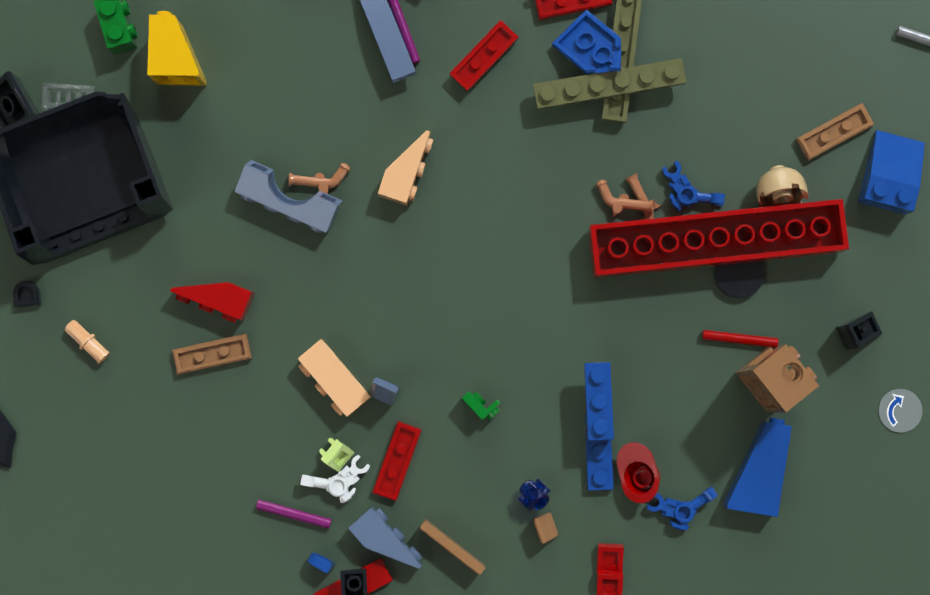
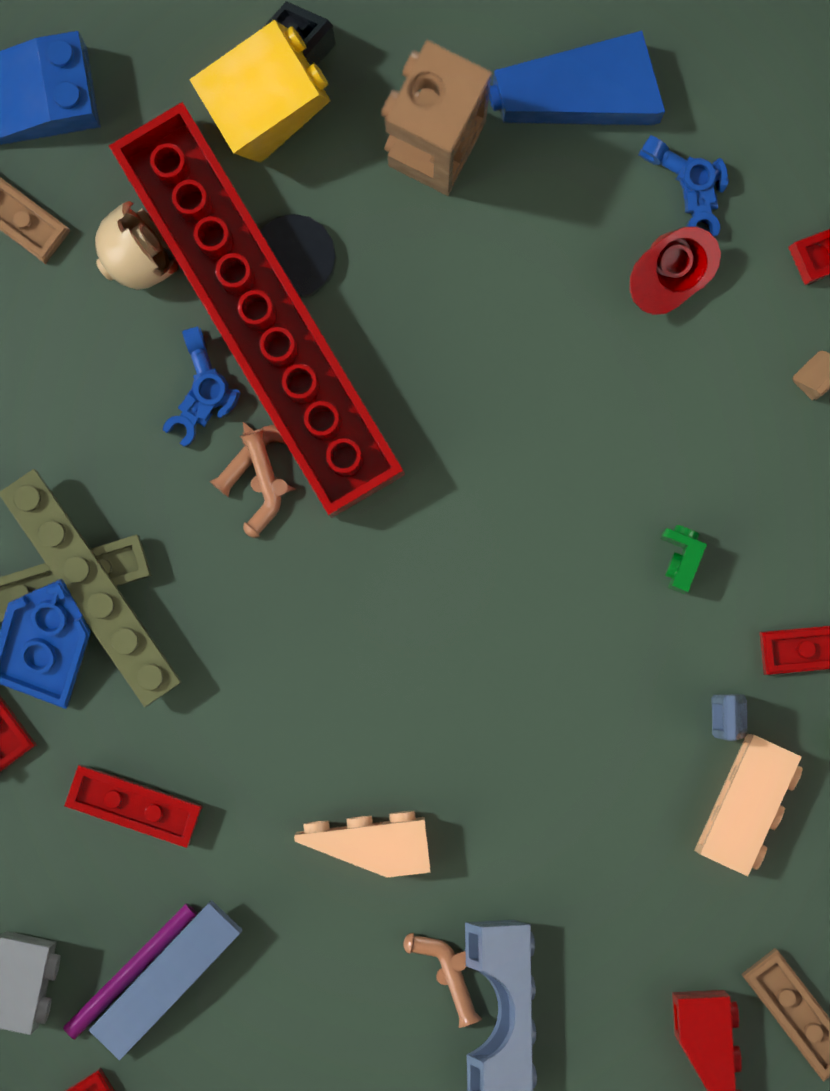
camera: 110 degrees left, 0 degrees up
clear blue gear [518,479,551,511] -> none
blue bracket [584,362,614,491] -> none
red bar [702,330,779,348] -> none
none -> yellow slope [189,20,331,163]

